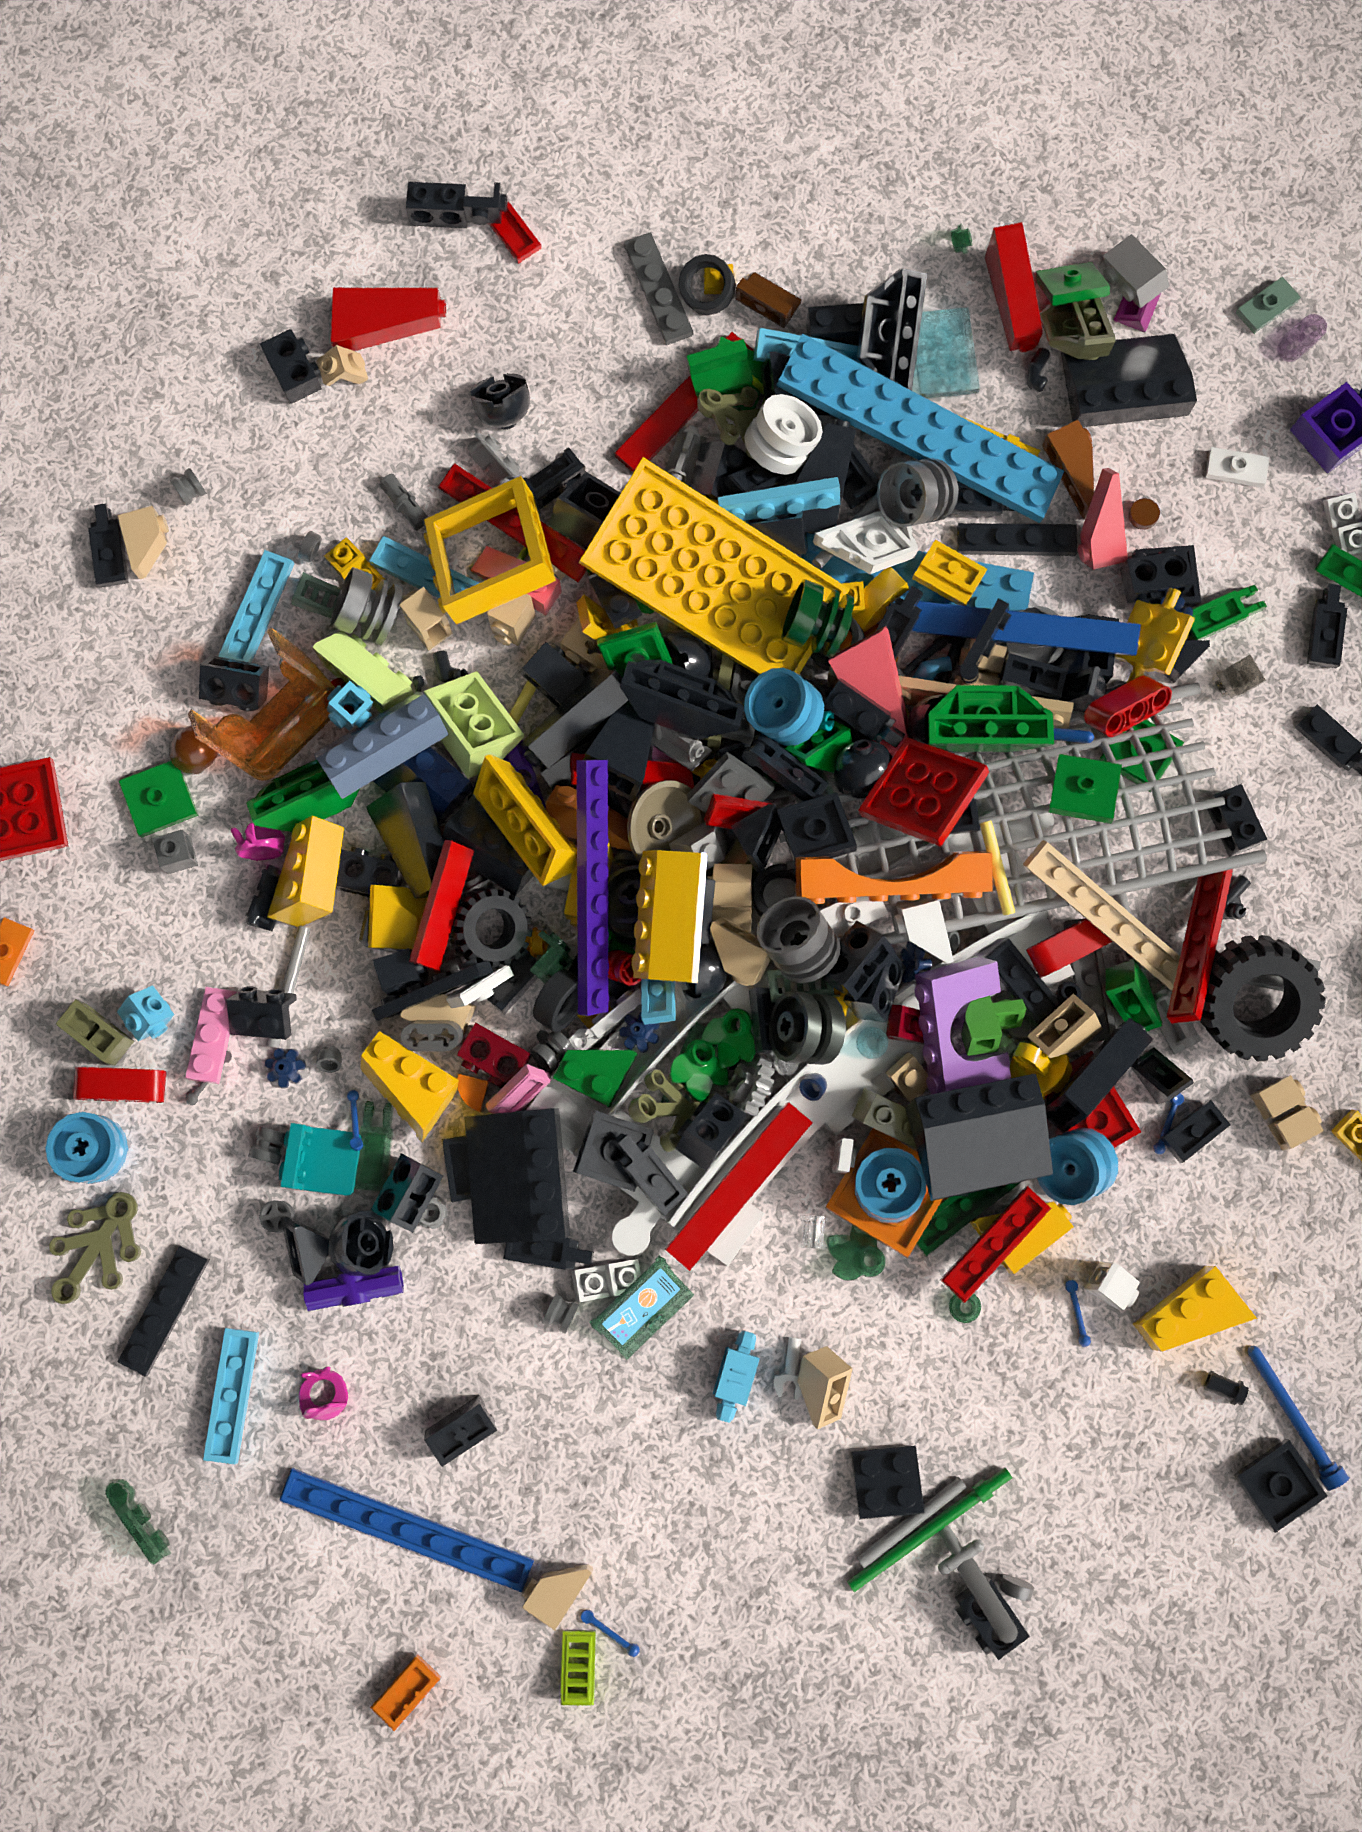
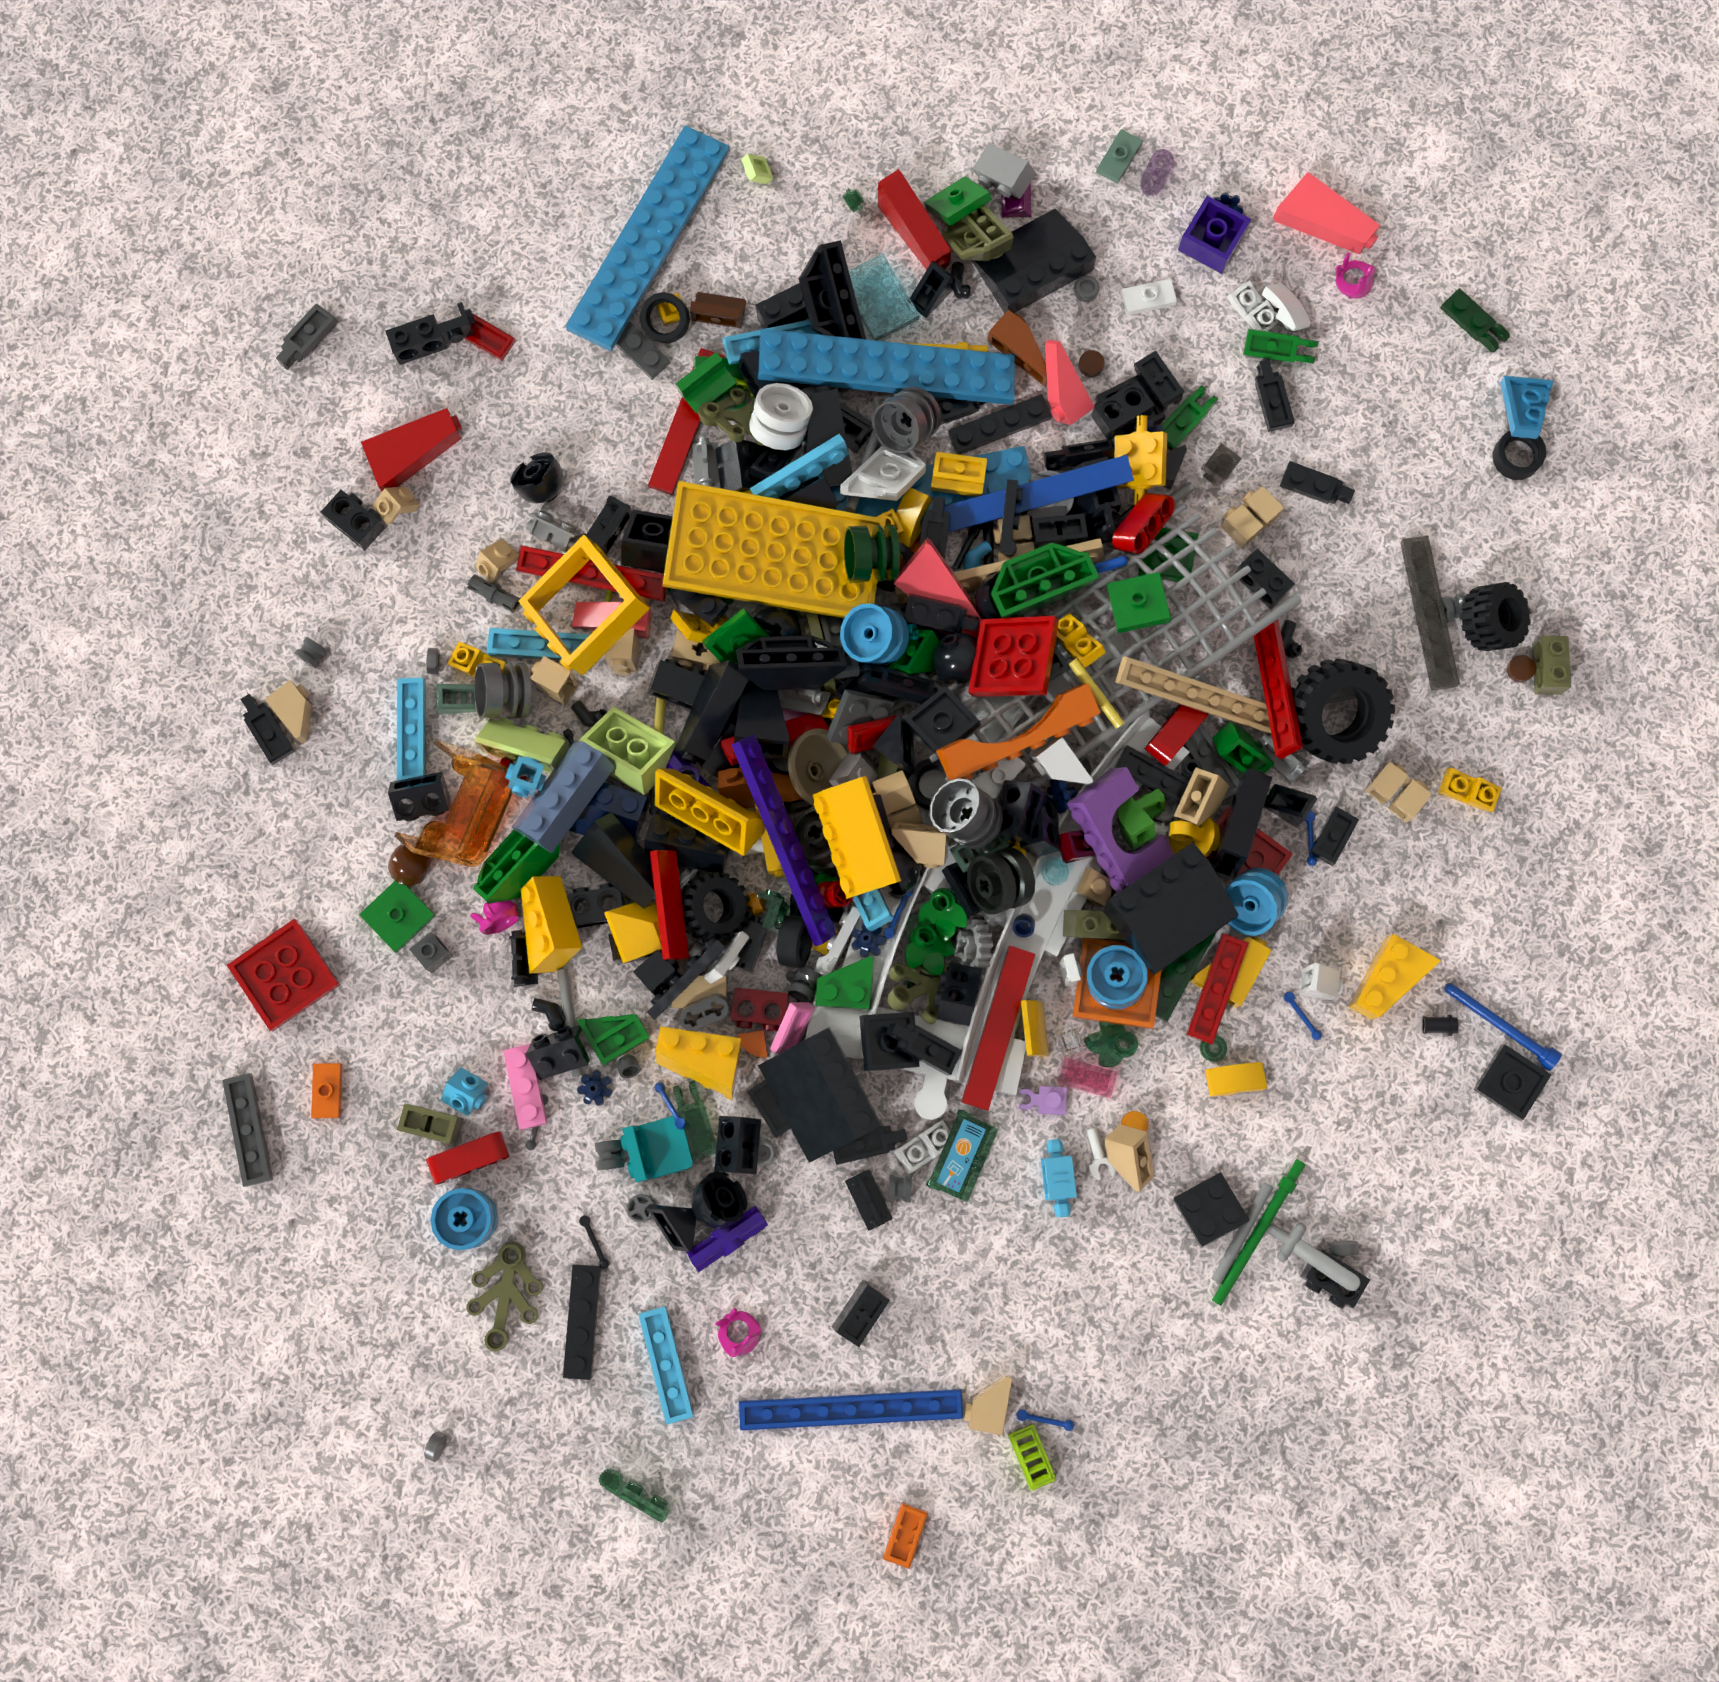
camera: 20 degrees left, 0 degrees up
none -> dark grey hinge [276,304,338,370]
none -> tan bracket [475,538,519,584]
none -> black arm [531,998,565,1031]
none -> dark azure plate [566,125,729,352]
none -> green wing [577,1014,650,1066]
none -> black hinge [579,1215,610,1269]
none -> yellowish green plate [741,154,774,184]
none -> black hinge [845,1169,893,1231]
none -> blue hinge [883,890,913,939]
none -> black slope [907,261,953,318]
none -> lavender plate [1019,1086,1067,1115]
none -> yellow slope [1021,1000,1049,1057]
none -> black hinge [1044,439,1115,471]
none -> yellow slope [1056,613,1106,668]
none -> clear pink tile [1057,1057,1117,1099]
none -> flat silver tile [1074,275,1099,302]
none -> light orange plate [1121,1111,1149,1132]
none -> black hinge [1134,350,1184,411]
none -> yellow slope [1205,1062,1268,1097]
none -> tan piece [1221,486,1284,549]

